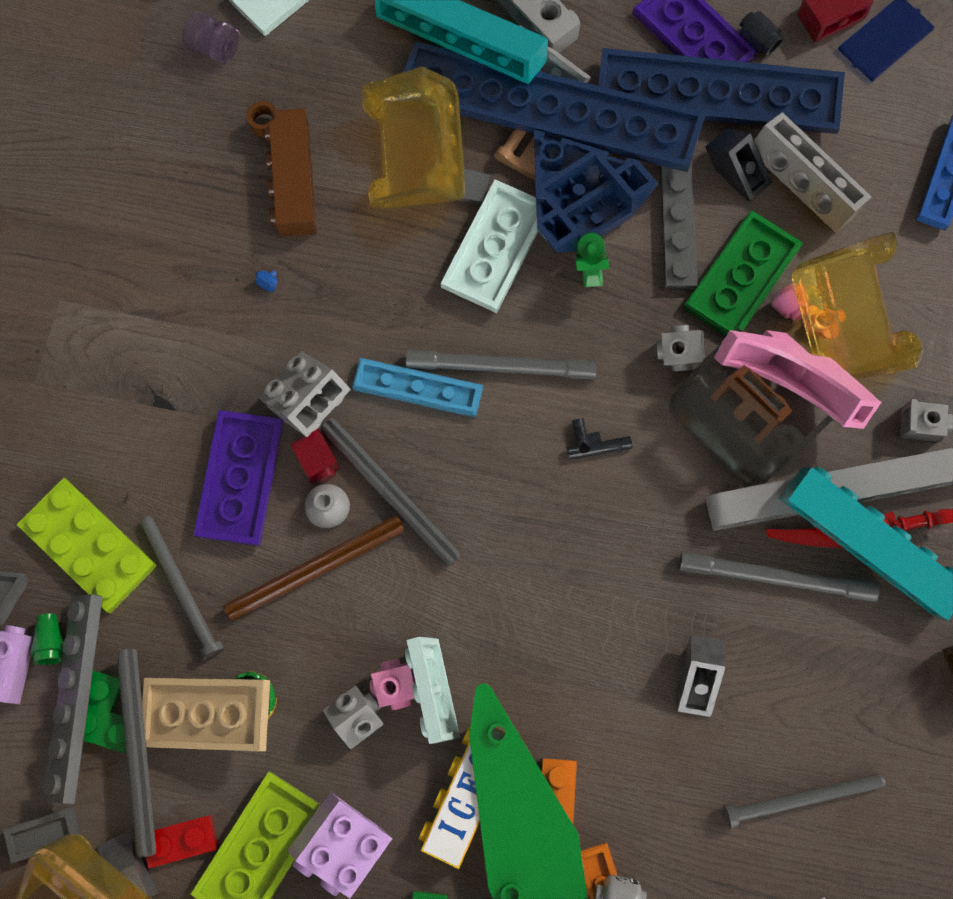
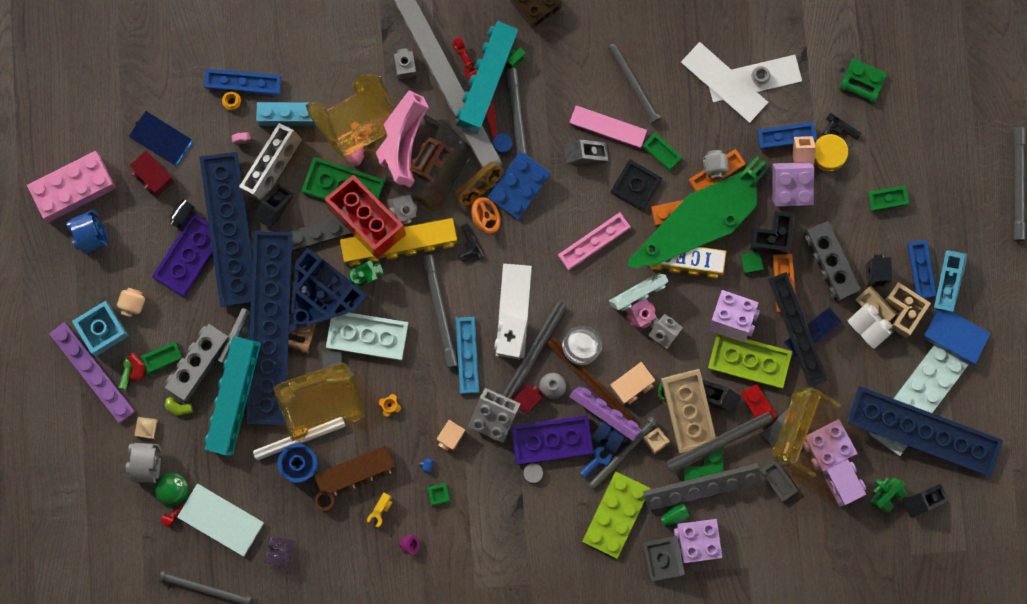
camera: 105 degrees left, 5 degrees up
none -> light orange plate [222,91,241,110]
none -> bright pink tile [231,133,251,145]
none -> white axle [253,417,345,460]
none -> medium azure brick [256,102,316,126]
none -> blue brick [278,443,319,484]
none -> red brick [325,175,406,259]
none -> yellow brick [340,218,458,267]
none -> yellow plate [367,493,392,527]
none -> light orange plate [379,394,401,417]
none -> magenta tile [399,535,420,555]
none -> green tile [427,483,450,506]
none -> light nougat brick [437,420,466,451]
none -> pearl gold beam [456,161,504,206]
none -> orange piece [472,197,501,234]
none -> blue plate [488,151,552,220]
none -> blue tile [493,134,512,153]
none -> white brick [494,315,528,360]
none -> white sticker [496,264,532,358]
none -> green plate [507,48,526,69]
none -> light grey tile [524,463,543,483]
none -> bright pink tile [558,212,631,271]
none -> clear piece [561,325,602,367]
none -> bright pink tile [569,106,647,149]
none -> medium lavender plate [570,387,642,441]
none -> blue bar [579,446,612,478]
none -> dark blue wheel [592,420,625,454]
none -> black tile [610,159,662,211]
none -> light nougat brick [610,362,655,405]
none -> green tile [642,132,683,172]
none -> tan tile [643,427,670,455]
none -> black slope [702,380,742,414]

